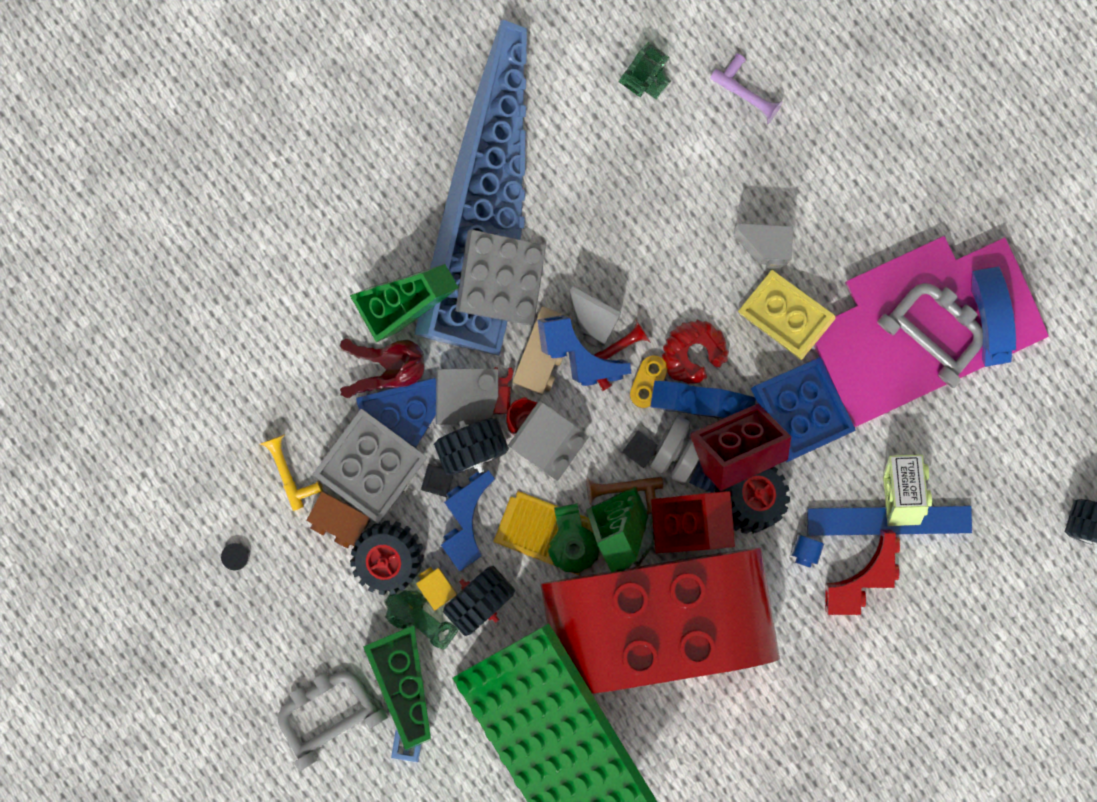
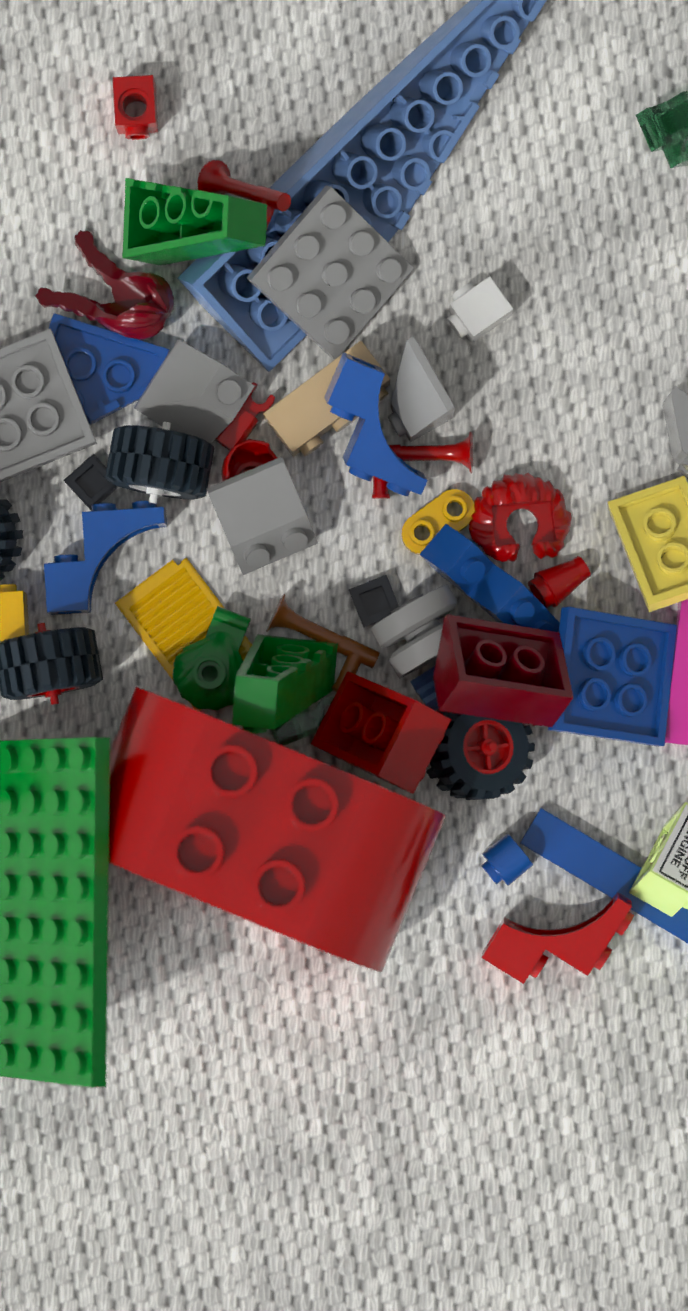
camera: 35 degrees right, 0 degrees up
none -> red brick [113,75,158,140]
none -> red piece [197,160,291,228]
none -> white brick [447,276,513,343]
none -> red cone [528,556,591,609]

